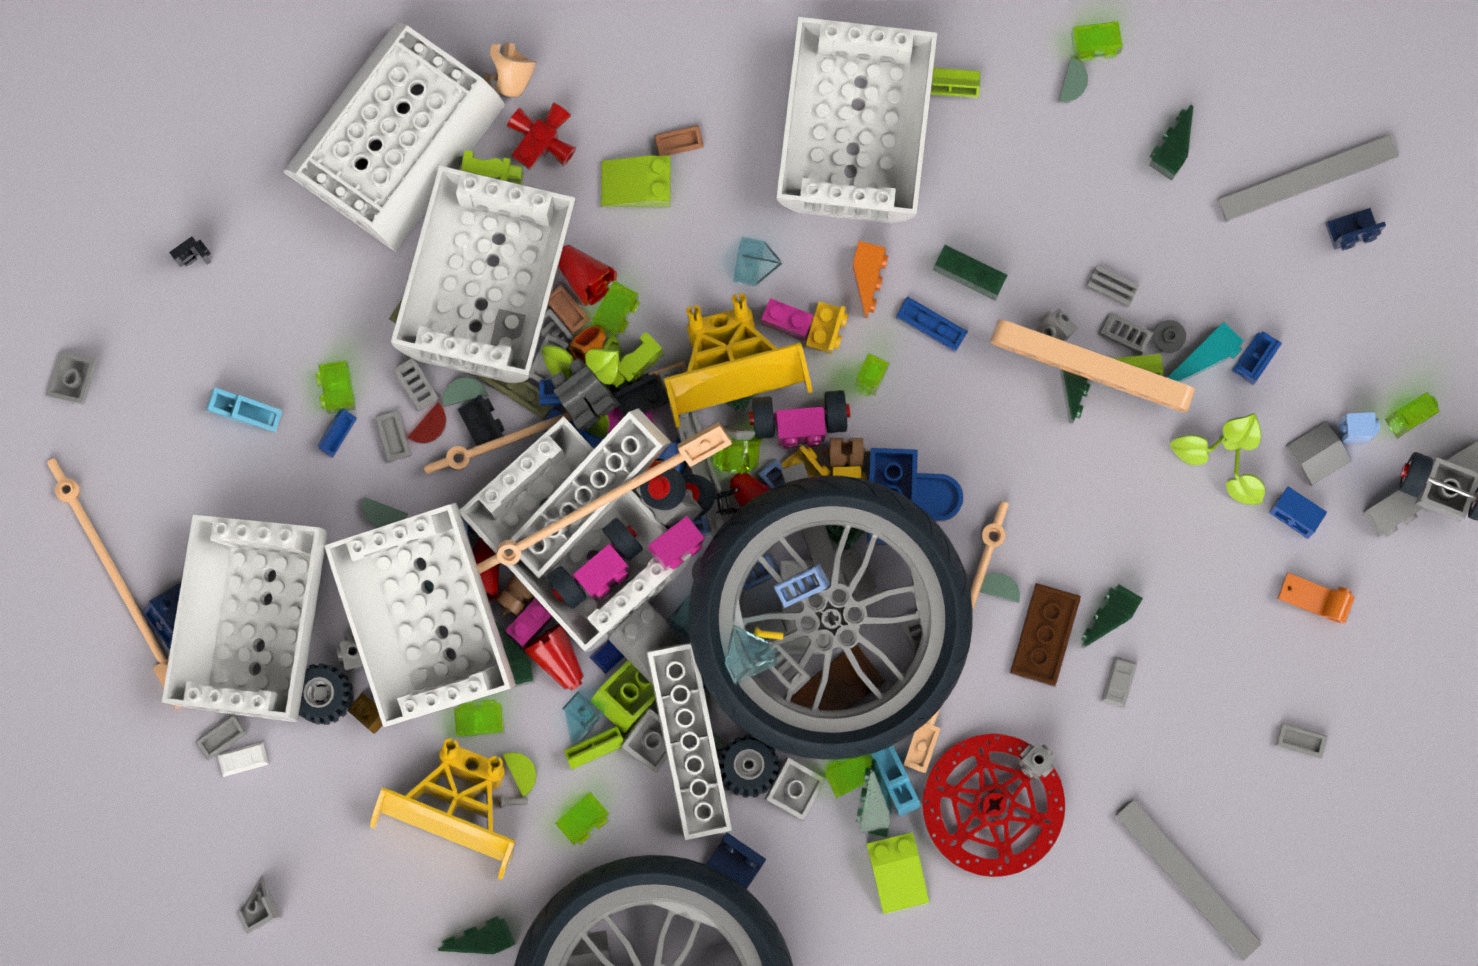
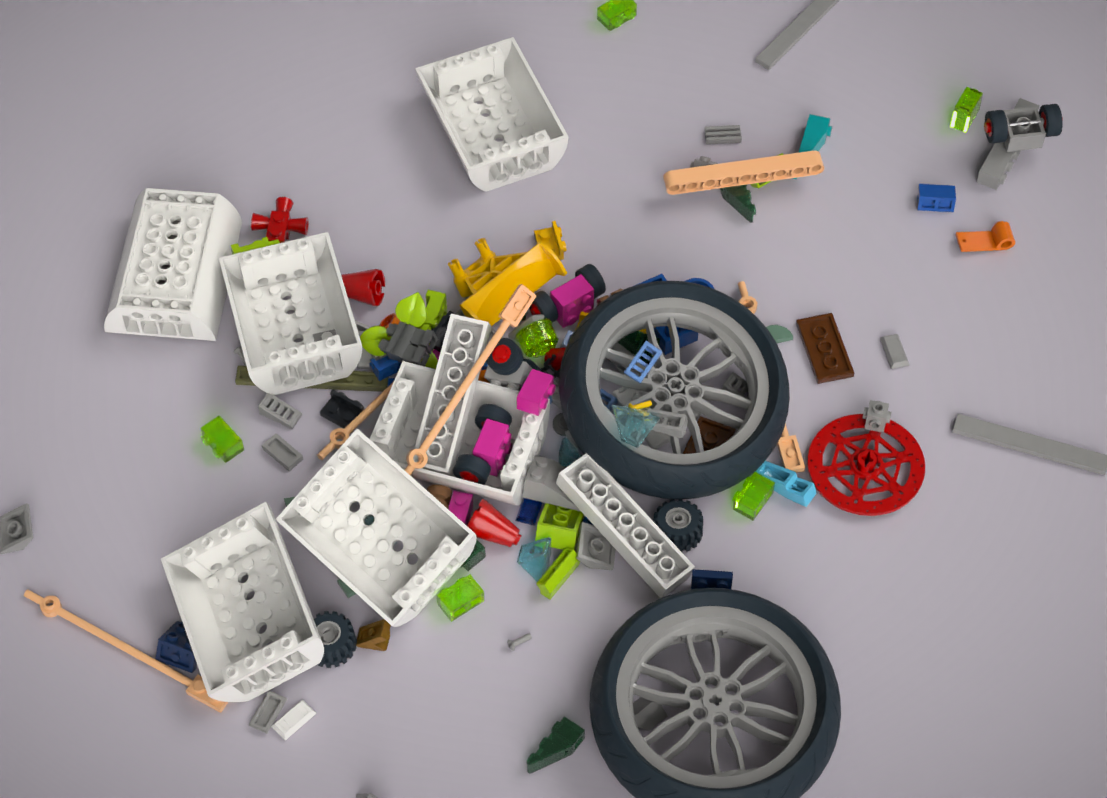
camera: 30 degrees left, 25 degrees down
black bracket [169,236,211,267] -> none
medium azure slope [205,387,283,433] -> none
blue tile [318,409,357,458] -> none
light grey brick [337,635,364,672] -> none
yellow piece [370,738,515,880] -> none
clear red tile [407,403,447,444] -> none
sand green tile [442,377,489,407] -> none
light nougat piece [484,43,537,98] -> none
lime tile [502,752,537,797] -> none
nougat tile [548,285,591,334] -> none
clear neon green brick [555,792,610,846] -> none
clear neon green brick [592,281,641,338] -> none
lime slope [601,156,671,207] -> none
nougat tile [654,125,704,156] -> none
clear light blue slope [733,237,783,287] -> none
dark pink brick [761,298,813,341] -> none
light grey slope [765,757,825,821] -> none
orange slope [852,241,889,319] -> none
clear neon green brick [855,353,890,396] -> none
clear green slope [856,759,892,837] -> none
lime slope [866,832,930,914] -> none
blue tile [896,297,968,353] -> none
lime piece [930,68,980,98] -> none
clear green brick [933,245,1008,301] -> none
sand green tile [1059,57,1088,103] -> none
clear green slope [1080,584,1143,648] -> none
light grey slope [1100,313,1154,355] -> none
clear green slope [1149,105,1194,181] -> none
dark grey piece [1153,320,1186,353] -> none
lime plant [1170,413,1266,505] -> none
blue hinge [1232,331,1282,385] -> none
light grey tile [1276,723,1328,759] -> none
light grey slope [1286,422,1351,486] -> none
dark blue bracket [1325,208,1386,251] -> none
light blue brick [1339,412,1380,444] -> none

